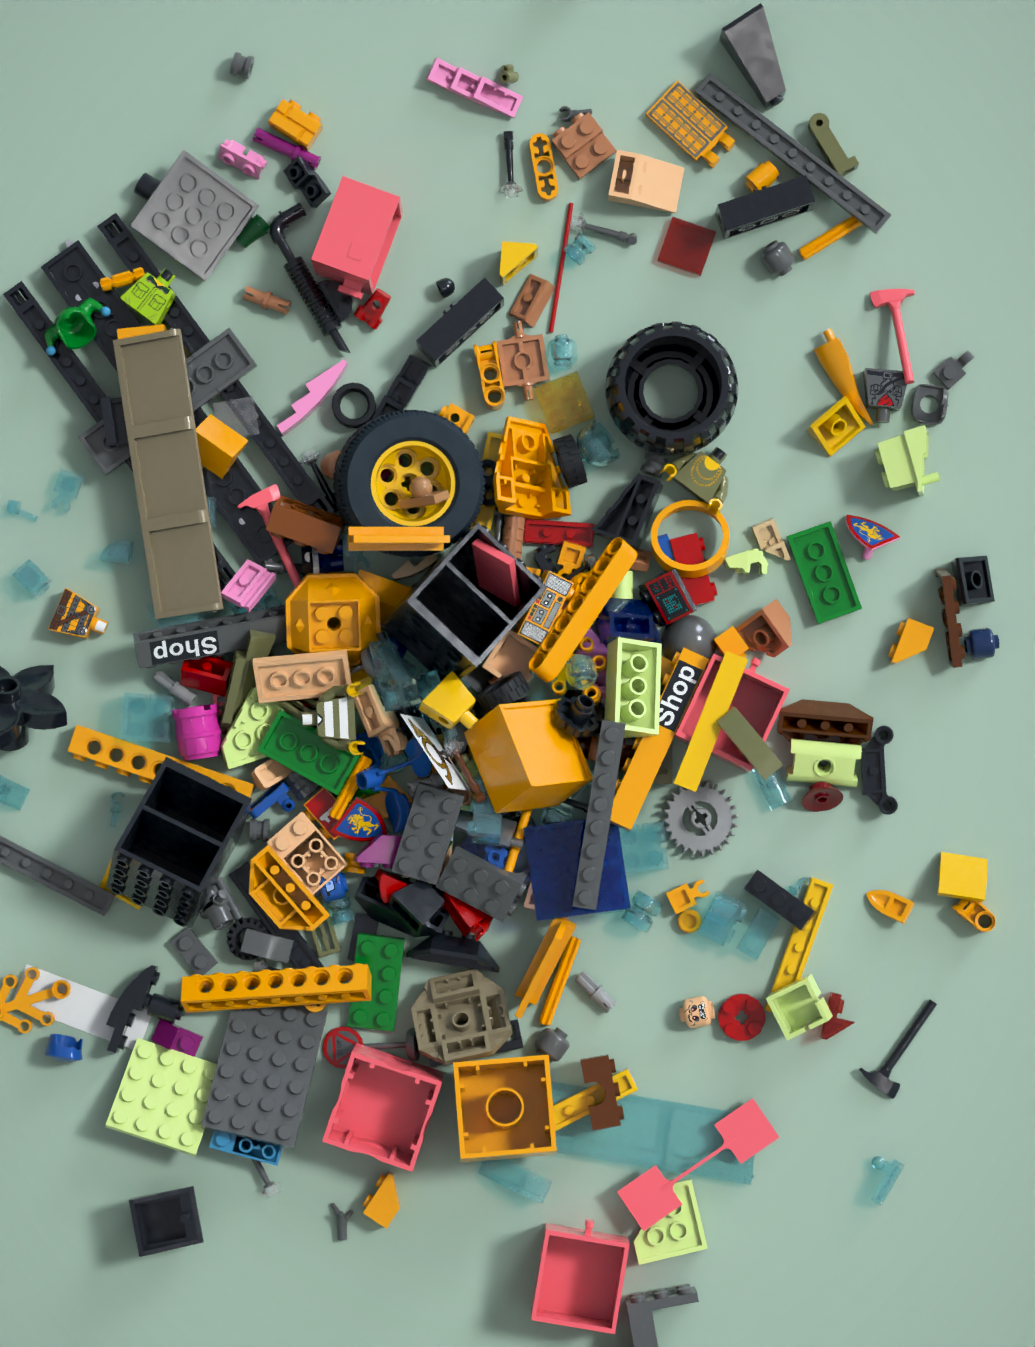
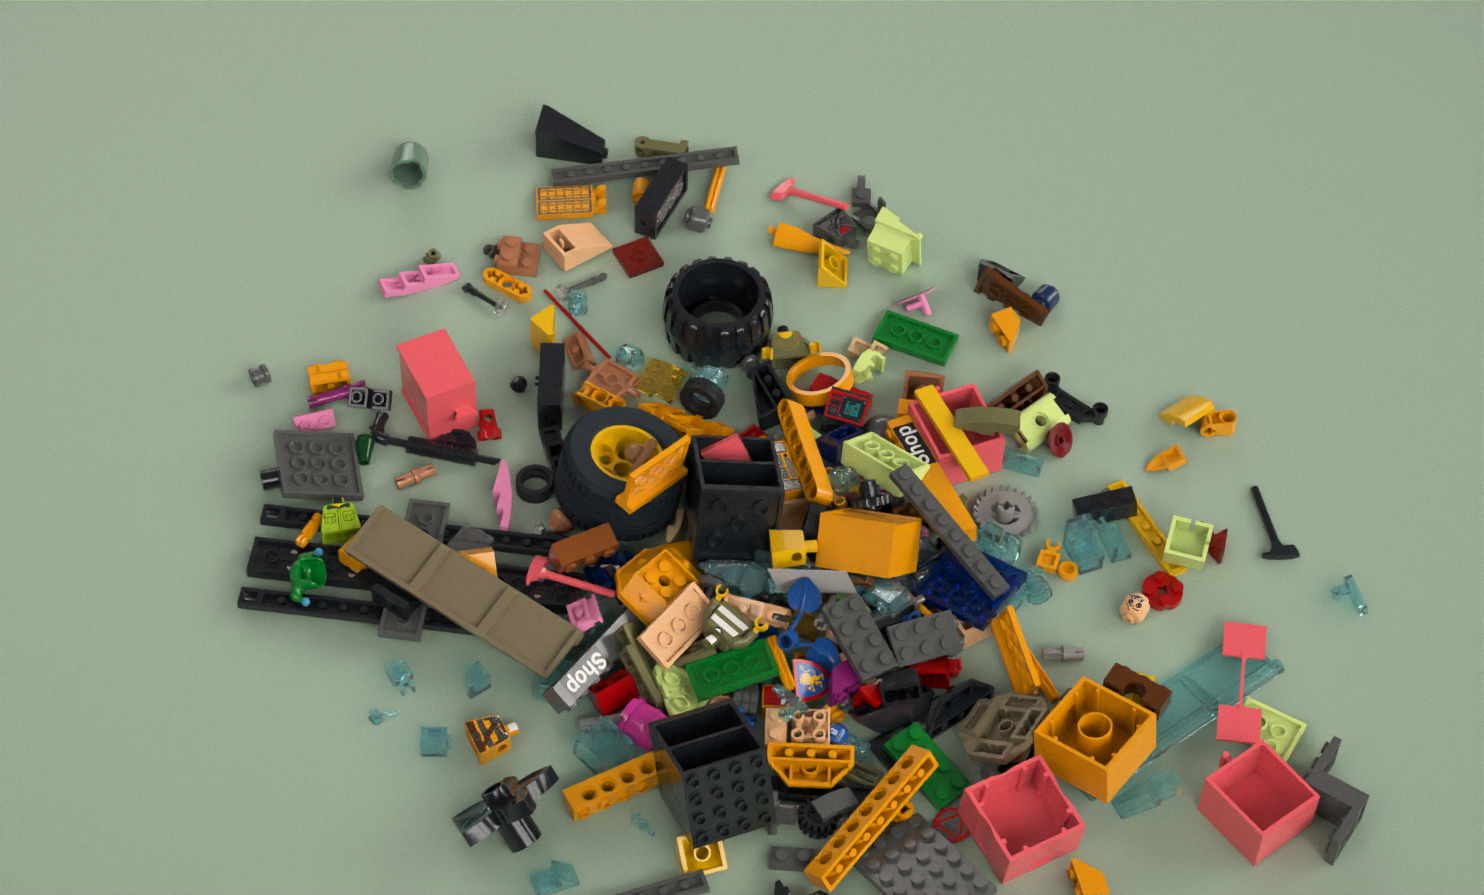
camera: 50 degrees left, 35 degrees down
none -> clear light blue piece [771,683,809,722]

